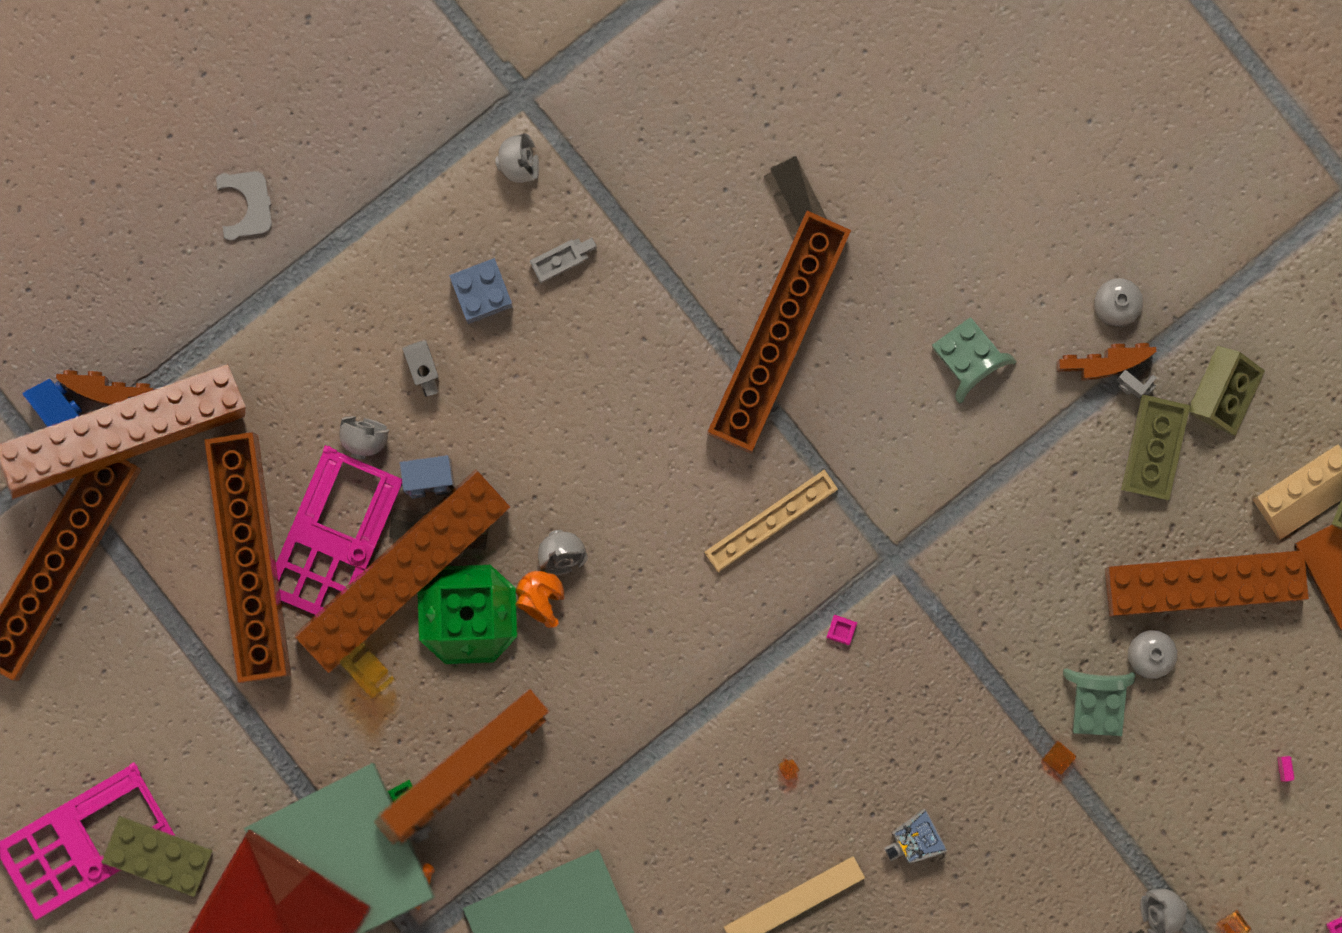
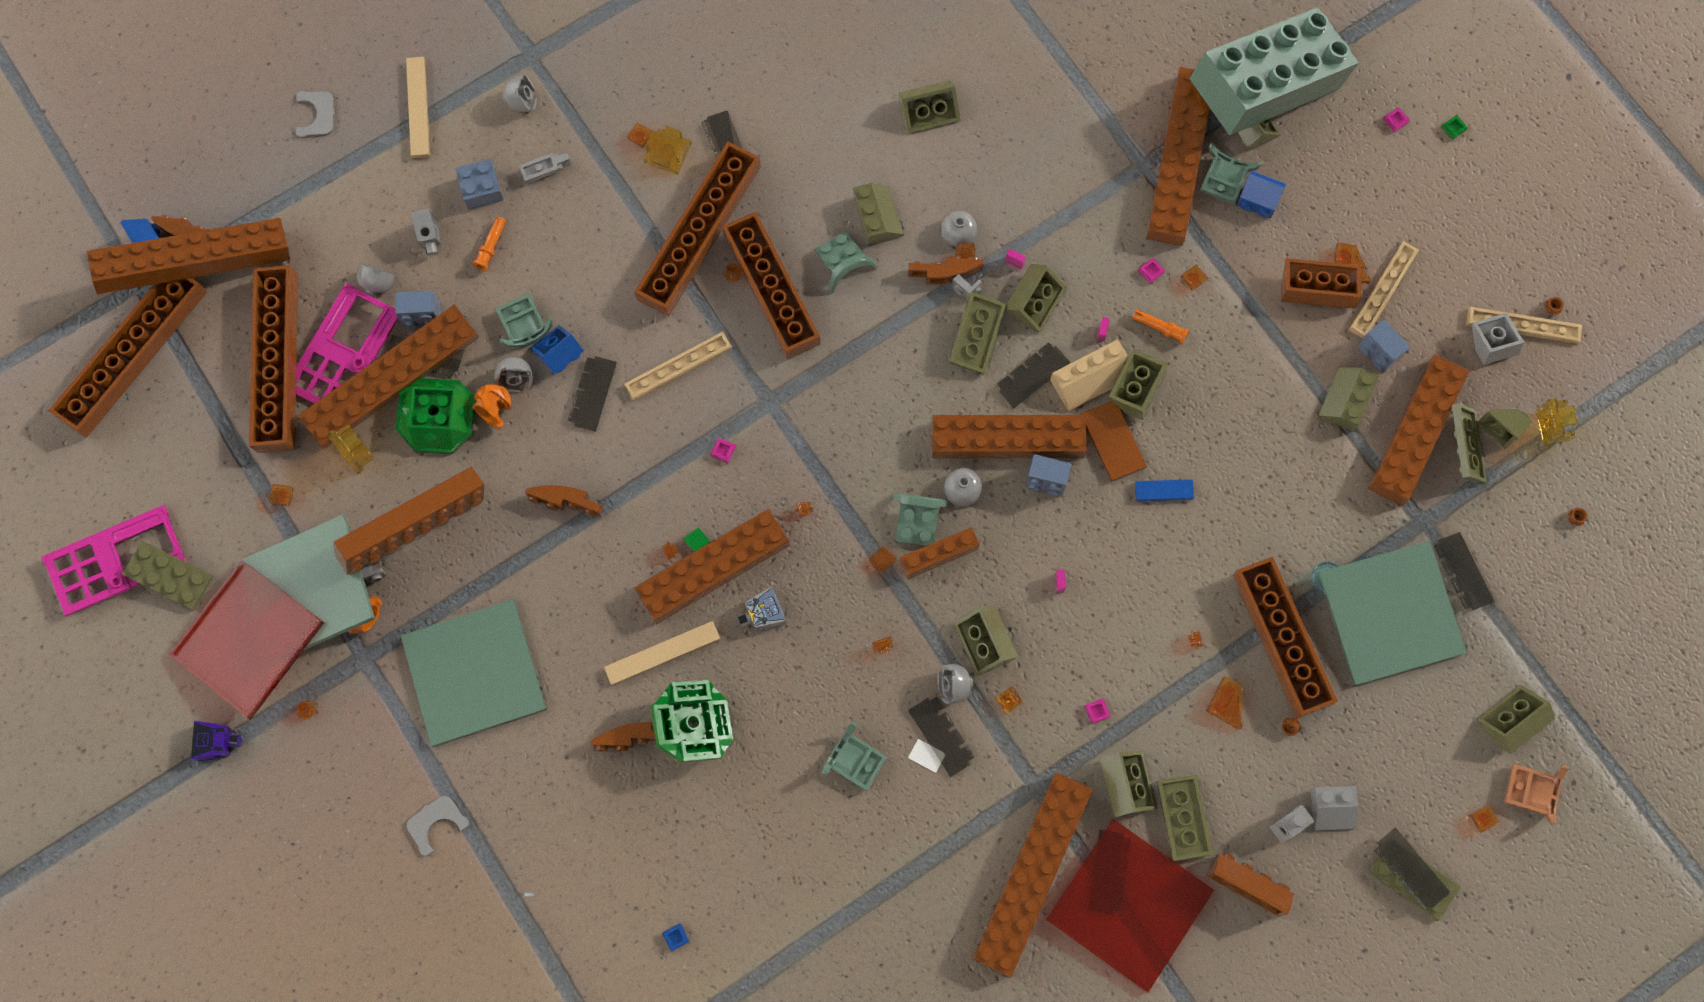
camera: 10 degrees right, 10 degrees down
none -> clear orange plate [269,484,294,507]
none -> tan tile [406,57,430,158]
none -> orange pin [472,216,507,271]
none -> sand green piece [495,293,553,348]
none -> dark orange slope [525,485,604,517]
none -> blue slope [530,325,584,374]
none -> clear smoke windscreen [568,356,617,432]
none -> clear orange plate [627,122,653,148]
none -> dark orange brick [634,508,789,625]
none -> clear yellow panel [644,125,692,175]
none -> green tile [683,527,711,552]
none -> dark orange brick [722,211,820,359]
none -> clear orange plate [723,264,741,282]
none -> clear orange plate [795,502,813,516]
none -> olive slope [853,183,904,245]
none -> clear orange plate [872,636,893,654]
none -> olive slope [898,80,961,133]
none -> dark orange brick [900,527,980,579]
none -> olive slope [953,604,1018,676]
none -> clear orange plate [955,243,976,259]
none -> clear smoke windscreen [997,342,1070,409]
none -> dark pink tile [1005,249,1026,269]
none -> sand blue brick [1025,454,1071,496]
none -> dark pink tile [1097,317,1110,342]

